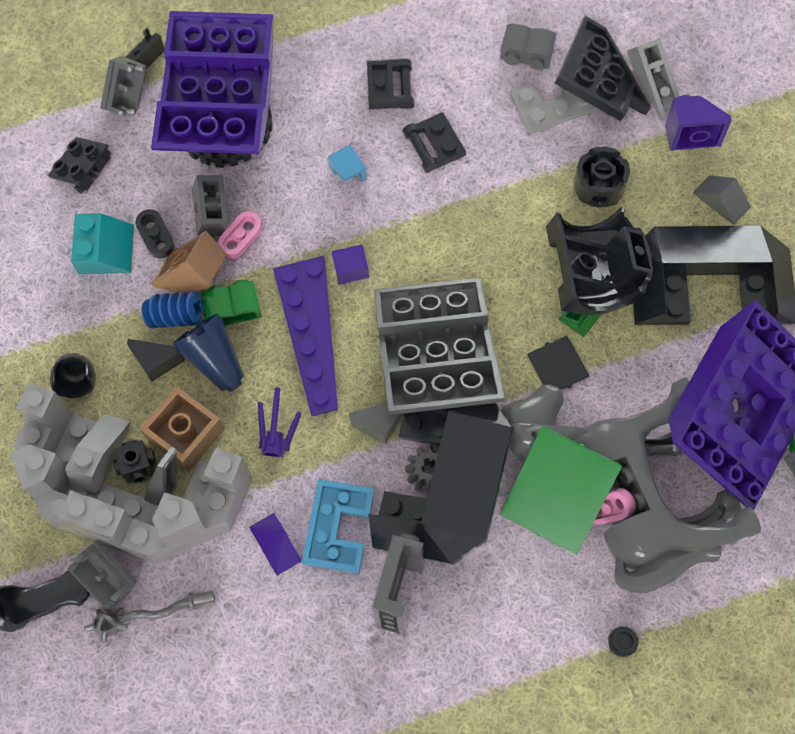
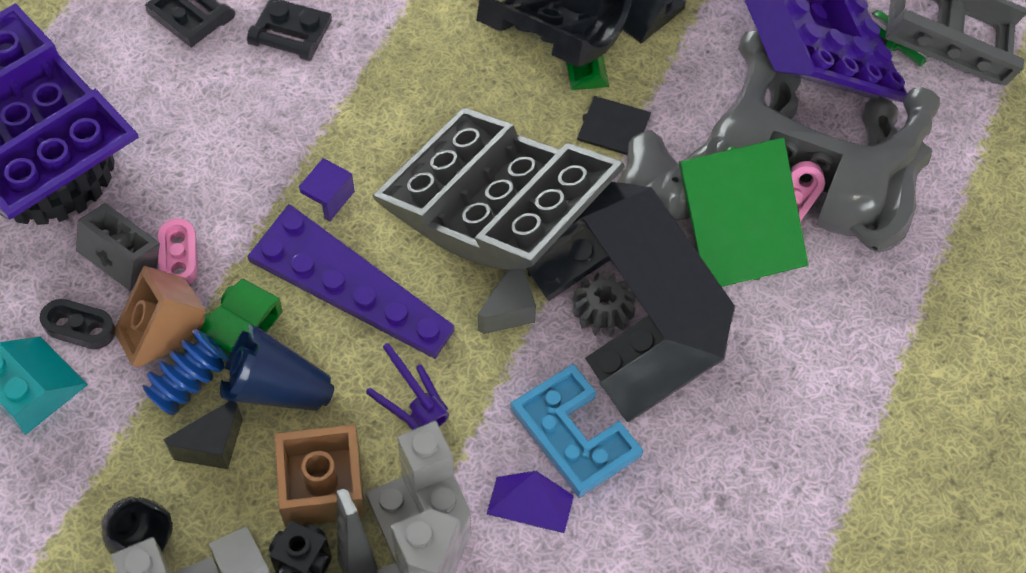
camera: 50 degrees left, 10 degrees down
dark azure panel [328,145,367,182] -> none
dark grey window [372,533,424,635] -> none
black plate [608,626,638,657] -> none

